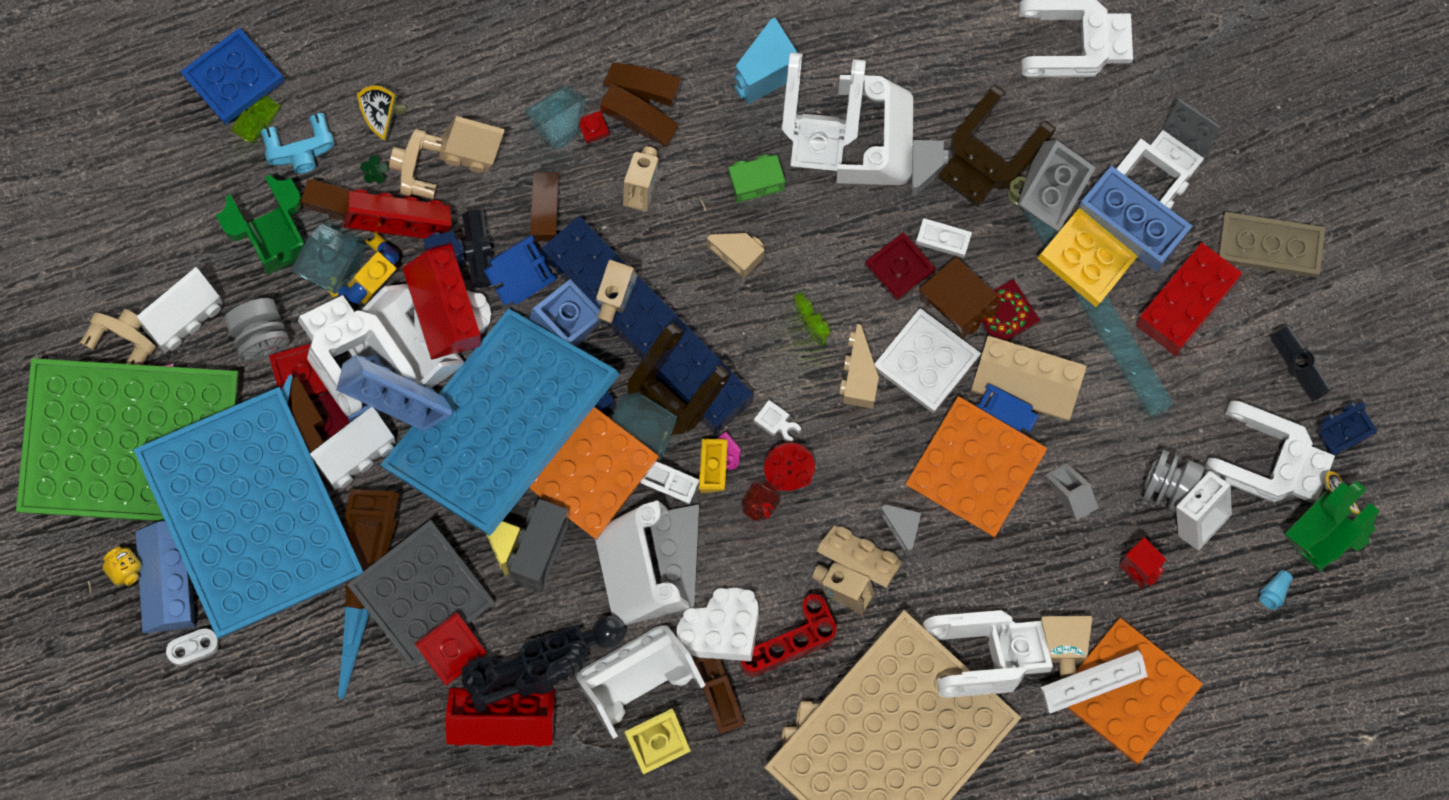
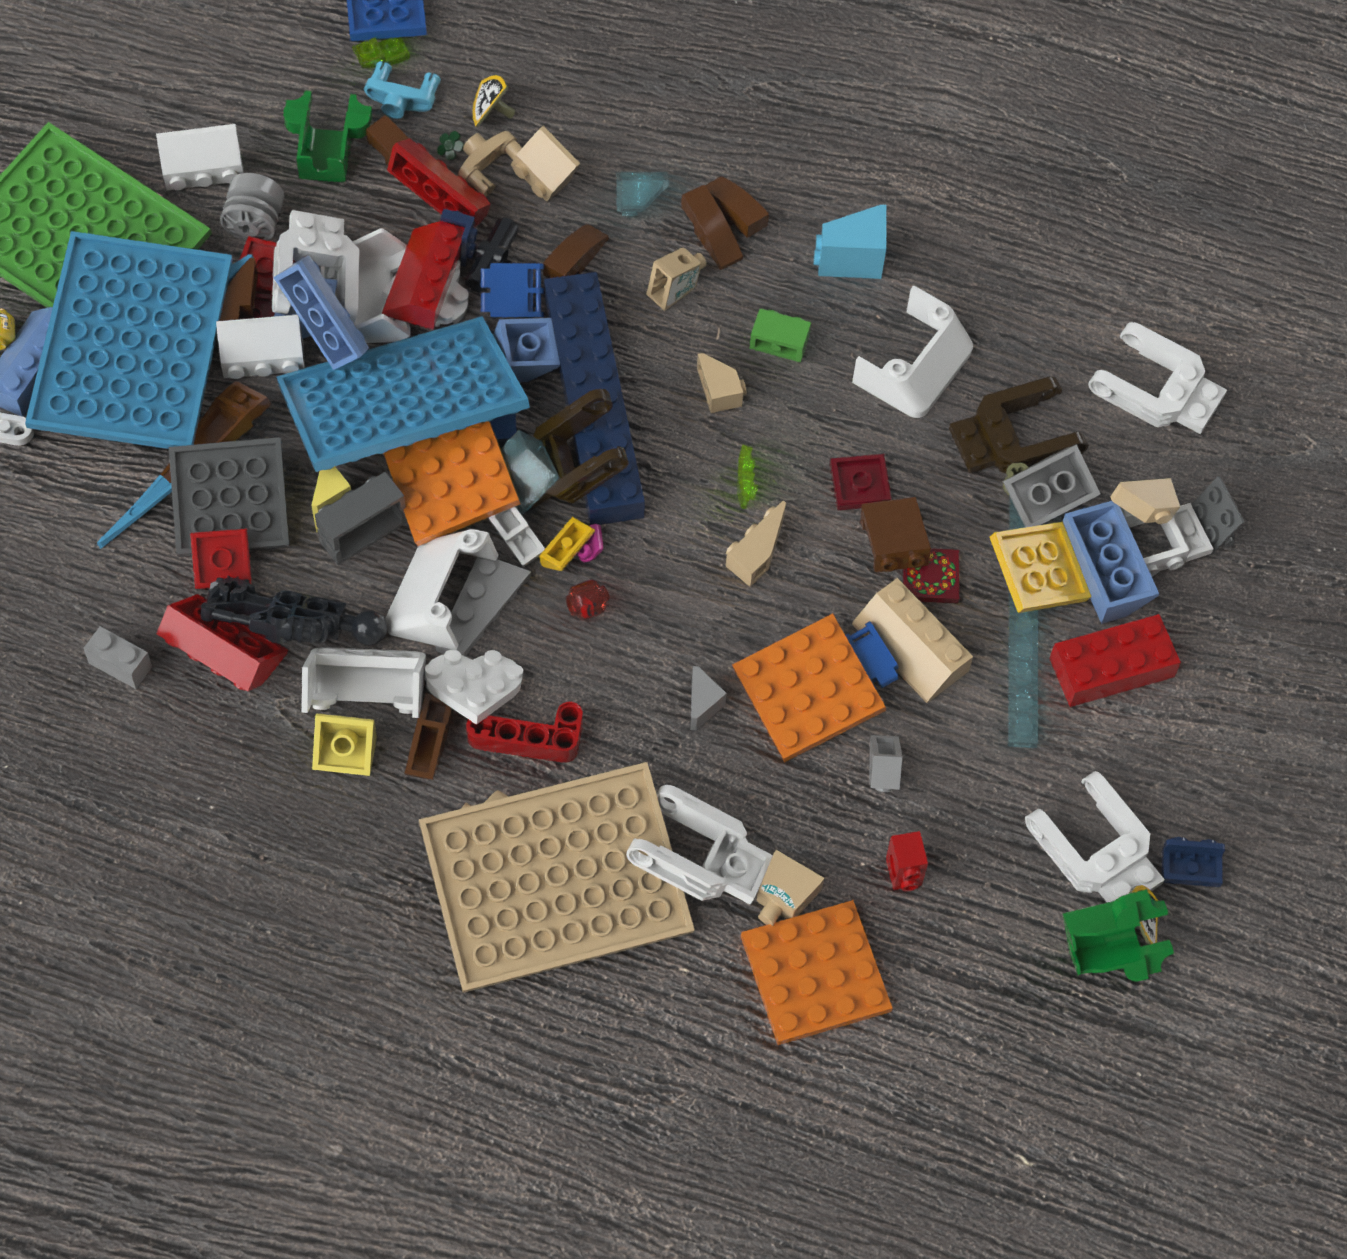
camera: 30 degrees right, 10 degrees down
tan connector [79,309,156,365] -> none
clear light blue slope [291,223,365,294] -> none
torso [324,232,399,305] -> none
red plate [577,111,610,144] -> none
tan torso [596,260,637,324] -> none
white plate [754,400,801,443] -> none
red plate [763,443,815,491] -> none
white plate [782,53,866,171] -> none
tan torso [812,562,875,615] -> none
tan plate [817,525,903,588] -> none
white plate [874,308,981,414] -> none
light grey slope [911,140,948,196] -> none
white plate [916,218,972,258] -> none
white plate [1041,650,1147,714] -> none
light grey wheel [1143,449,1205,513] -> none
white window [1176,471,1232,551] -> none
dark tan plate [1218,212,1325,278] -> none
medium azure cone [1259,570,1293,610] -> none
black piece [1270,325,1332,402] -> none
none -> light grey brick [83,626,152,689]
none -> tan slope [1110,478,1180,524]

